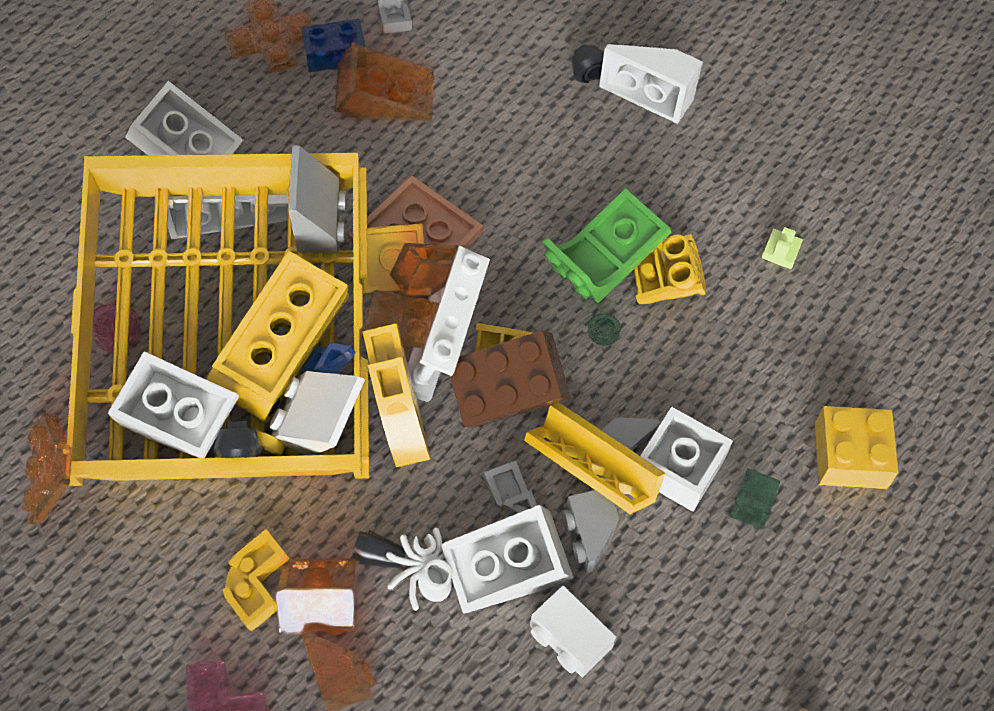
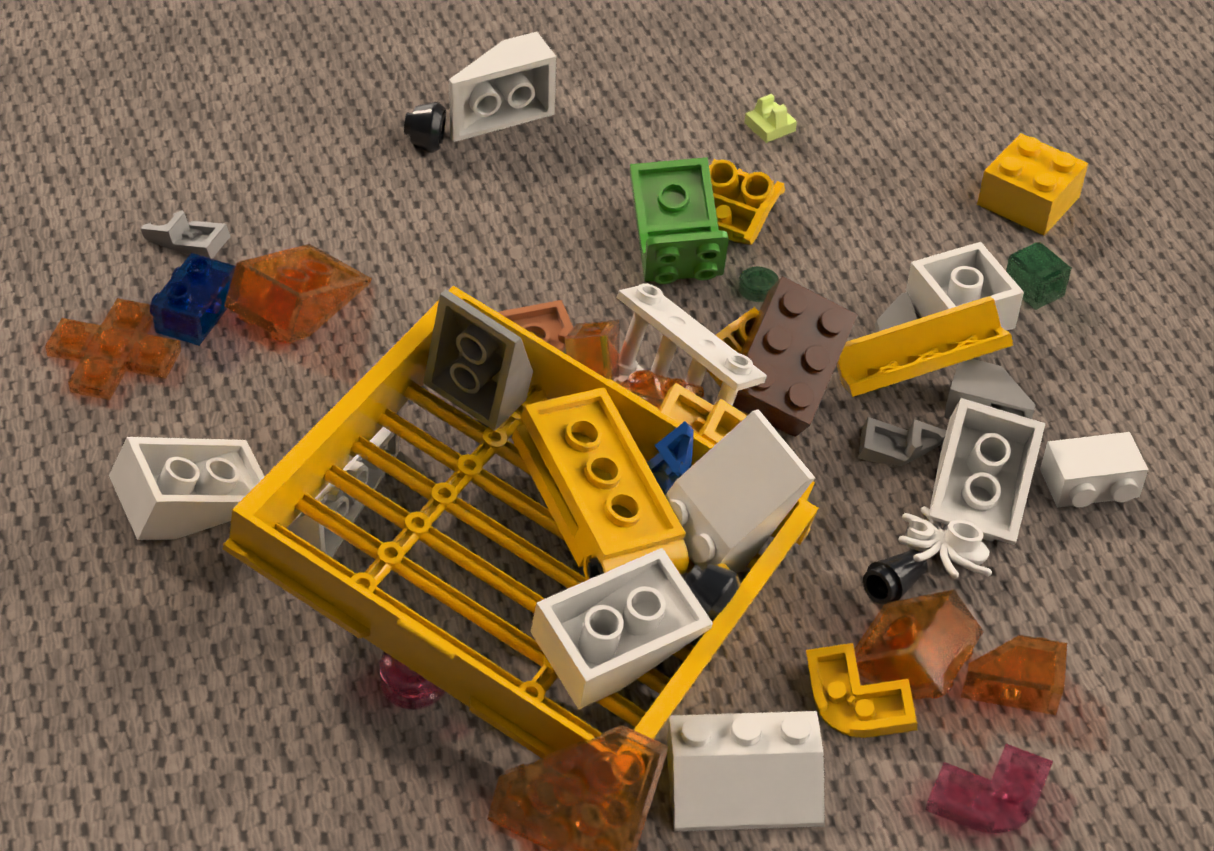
camera: 55 degrees left, 15 degrees down
none -> white slope [666,711,825,832]

